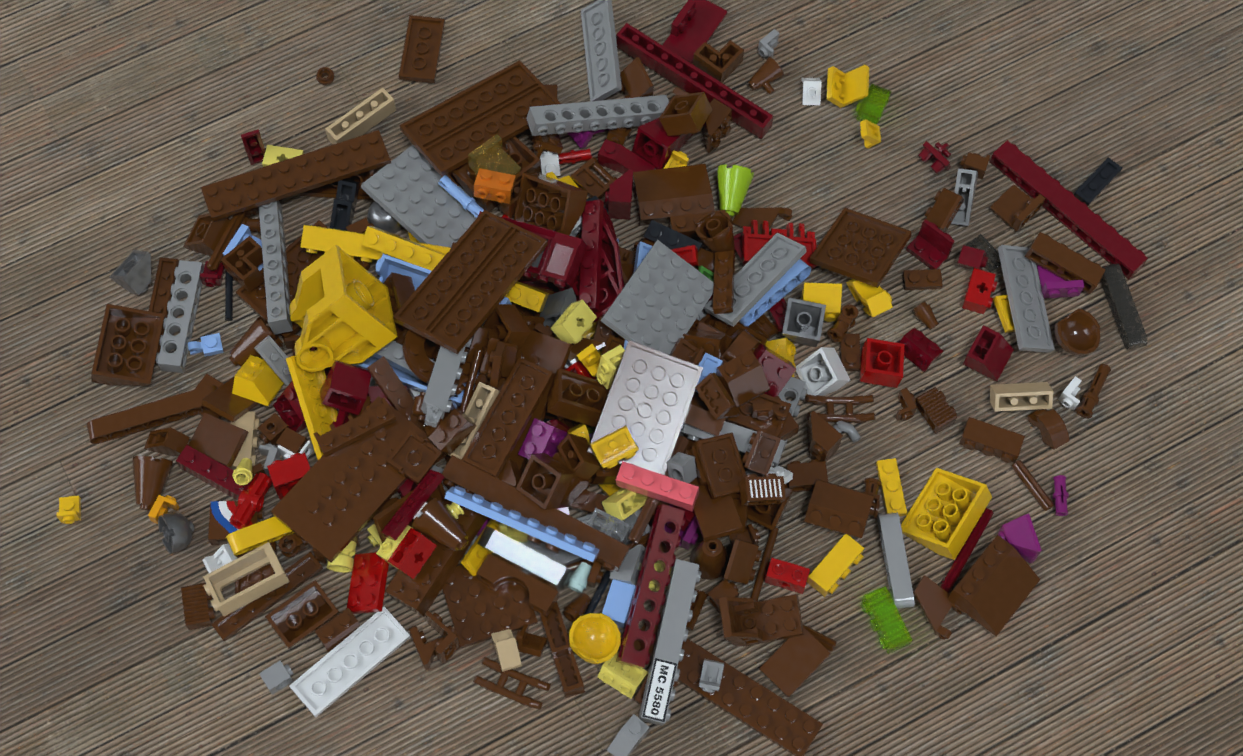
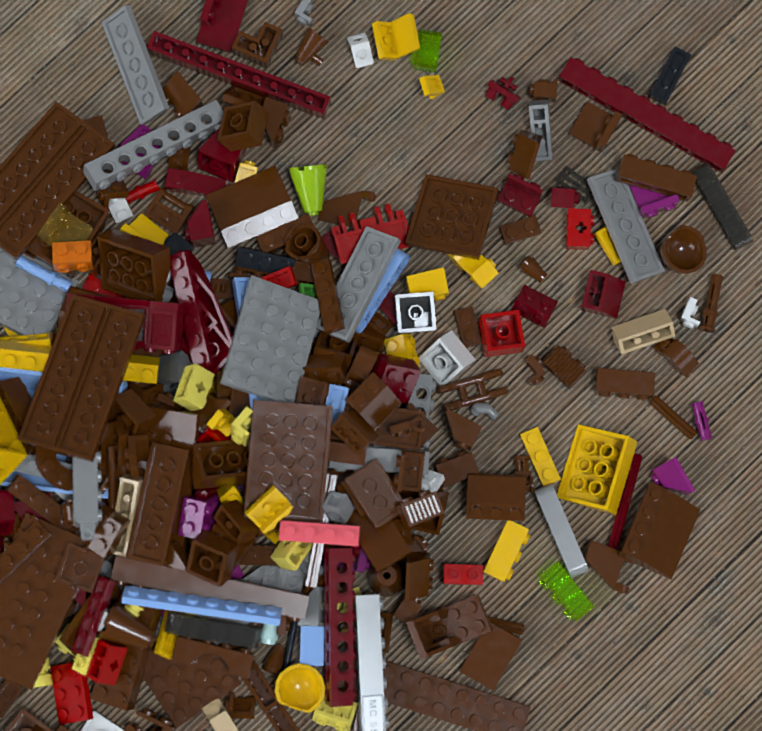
camera: 15 degrees left, 15 degrees up
light grey bracket [699,659,724,693] -> none
reddish brown bar [750,528,779,602] -> none
reddish brown connector [827,305,859,342] -> none

